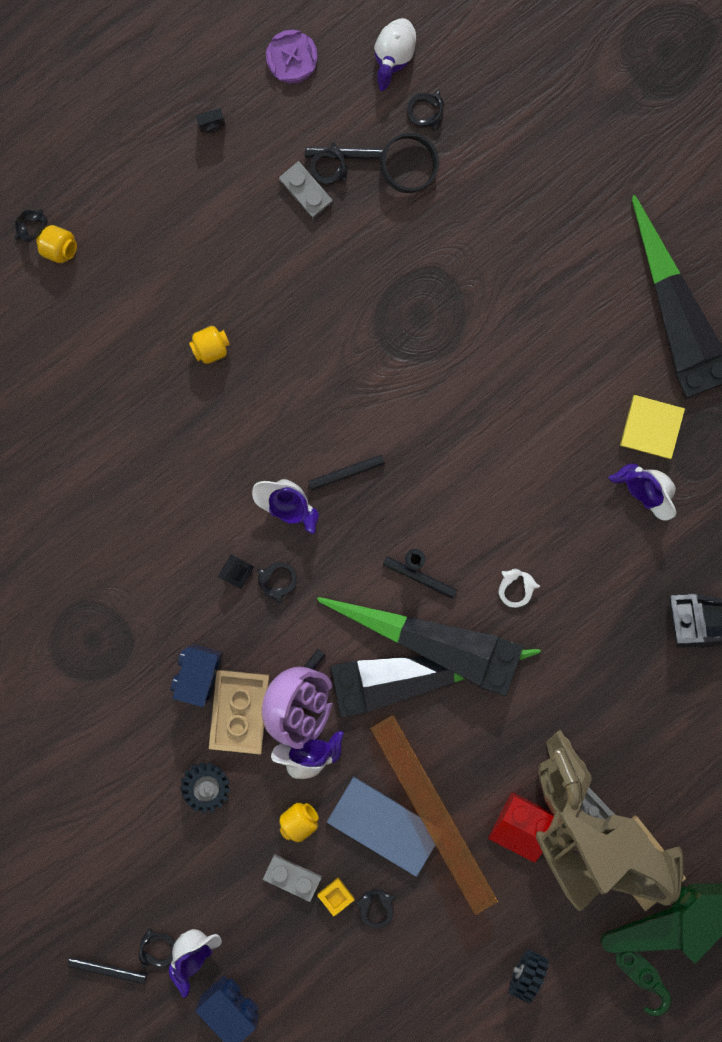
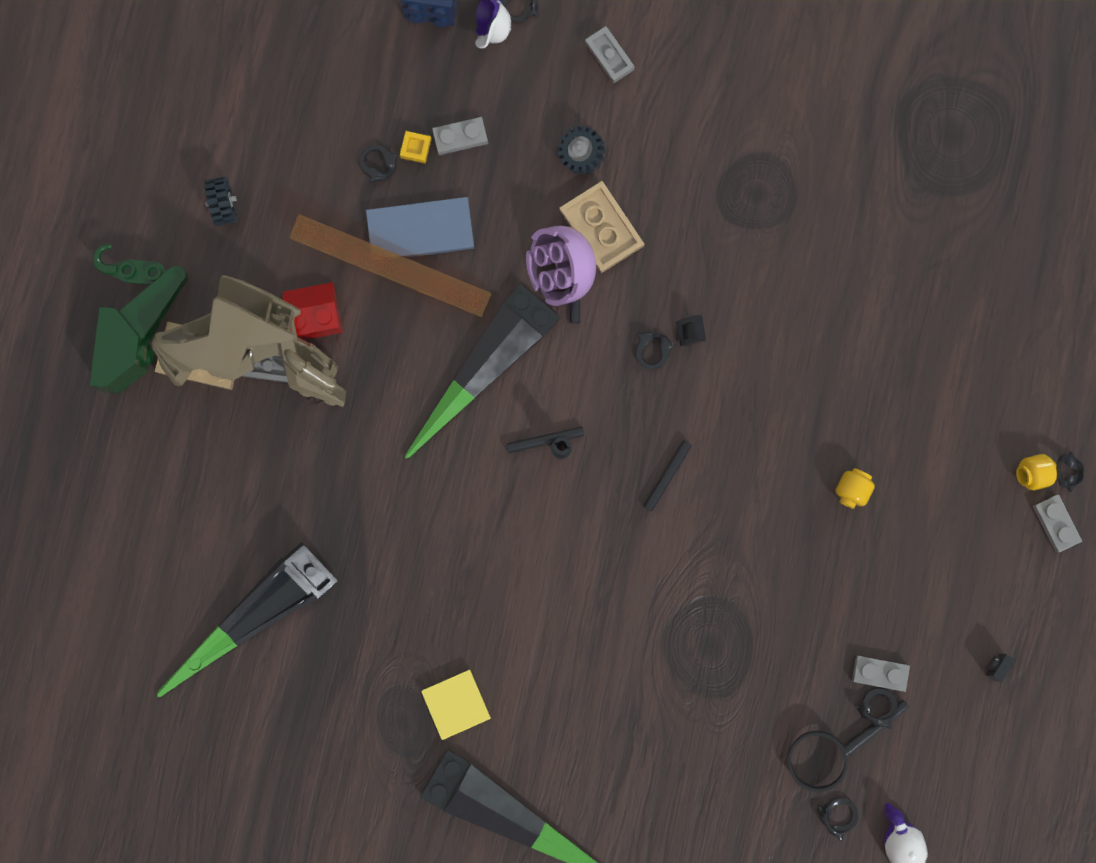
camera: 140 degrees right, 5 degrees down
dark blue brick [170,644,223,707] -> none
dark purple hair [252,479,319,534] -> none
medium lavender tile [266,30,318,84] -> none
hair [271,731,344,779] -> none
yellow head [279,803,319,842] -> none
black plate [317,597,524,697] -> none
white piece [498,569,540,608] -> none
dark purple hair [608,464,676,520] -> none
none -> light grey plate [585,26,635,84]
none -> light grey plate [1033,494,1082,553]

